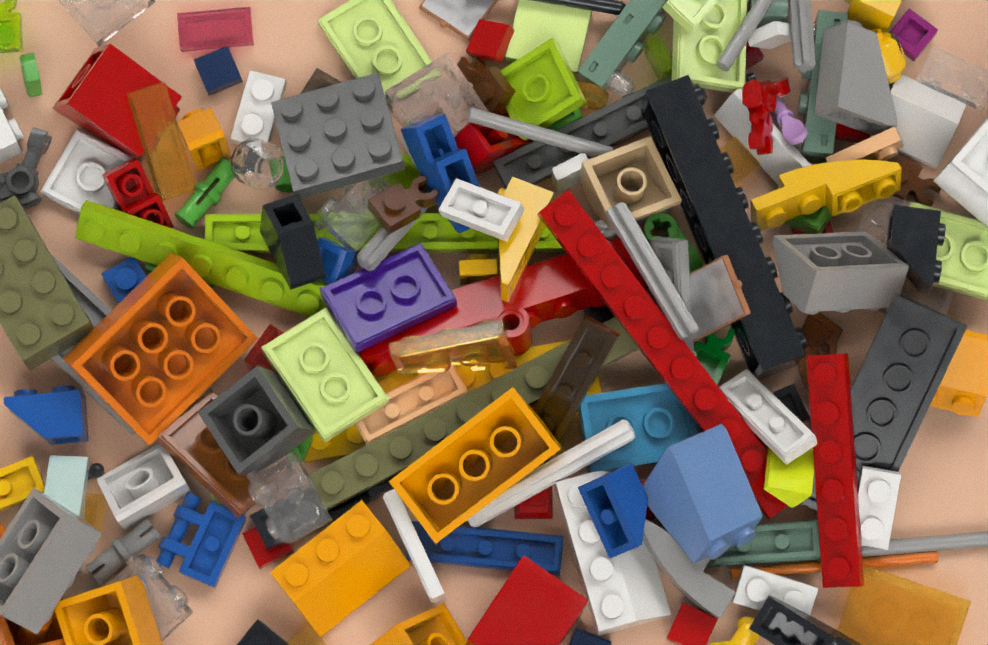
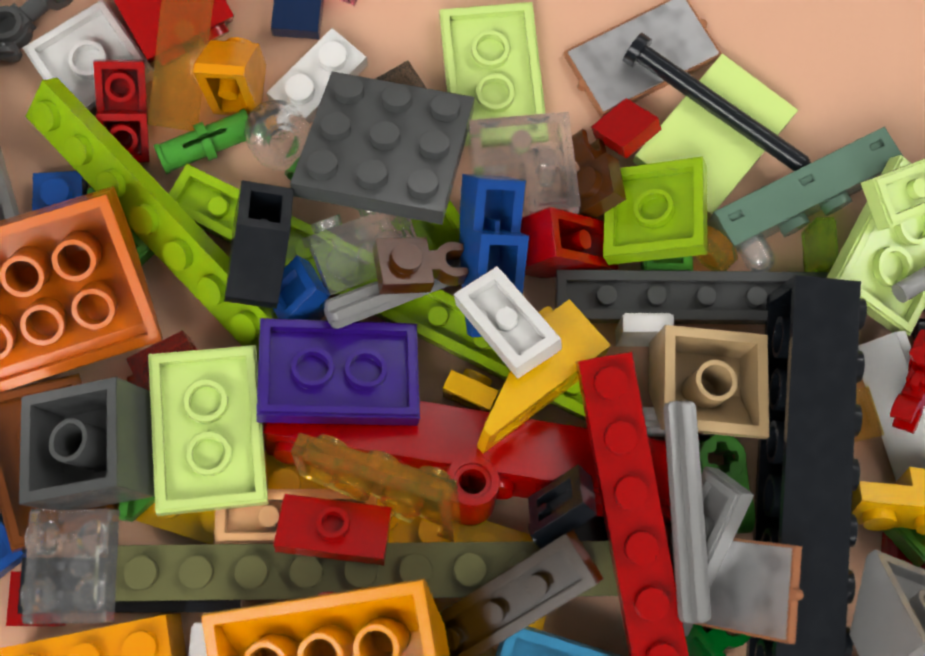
camera: 25 degrees right, 0 degrees up
light grey bar [466,107,613,157] -> none
none -> red plate [273,494,392,566]
none -> black bracket [528,464,597,549]

